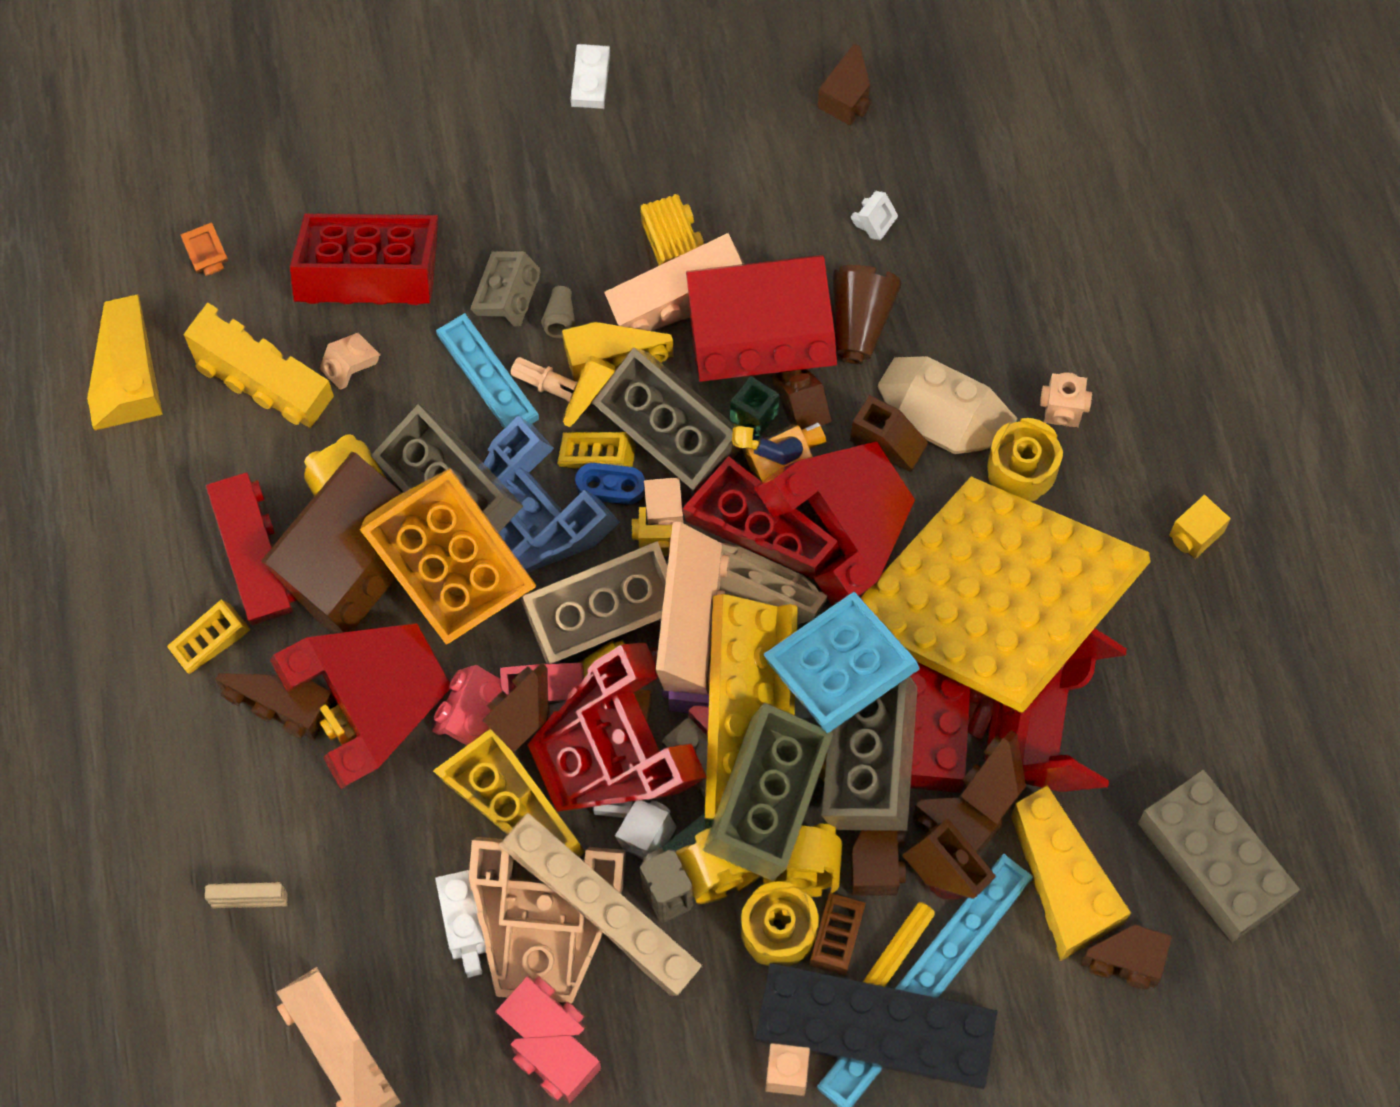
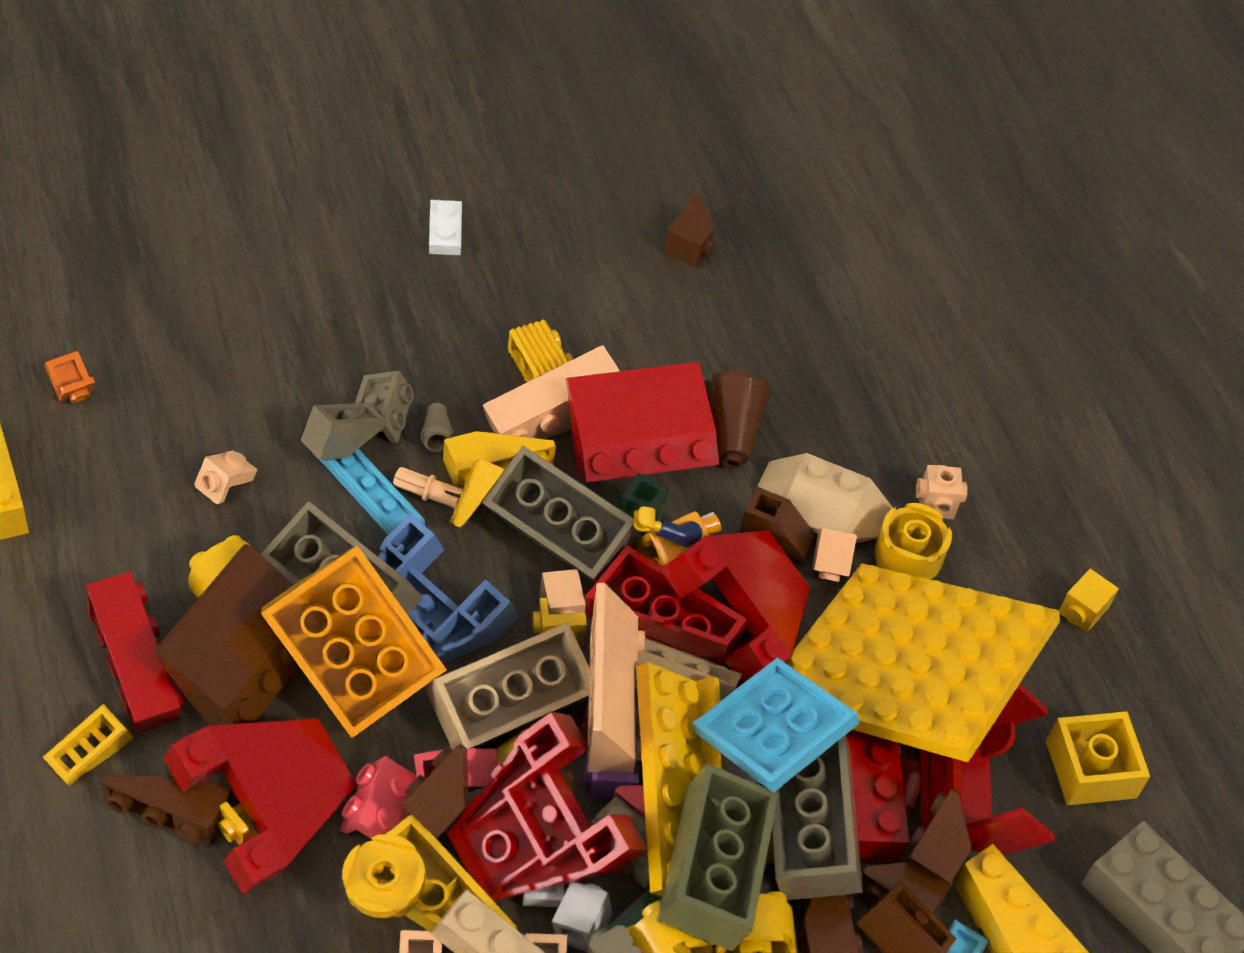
camera: 15 degrees left, 15 degrees down
yellow wedge [184,302,334,428] -> none
red slope [290,214,438,305] -> none
yellow slope [557,432,636,469] -> none
blue plate [575,463,645,505] -> none
reddish brown slope [771,369,832,430] -> none
white tile [851,191,898,240] -> none
none -> dark tan slope [301,403,387,461]
none -> yellow plate [342,834,426,918]
none -> light nougat brick [812,528,857,582]
none -> yellow brick [1046,712,1151,806]

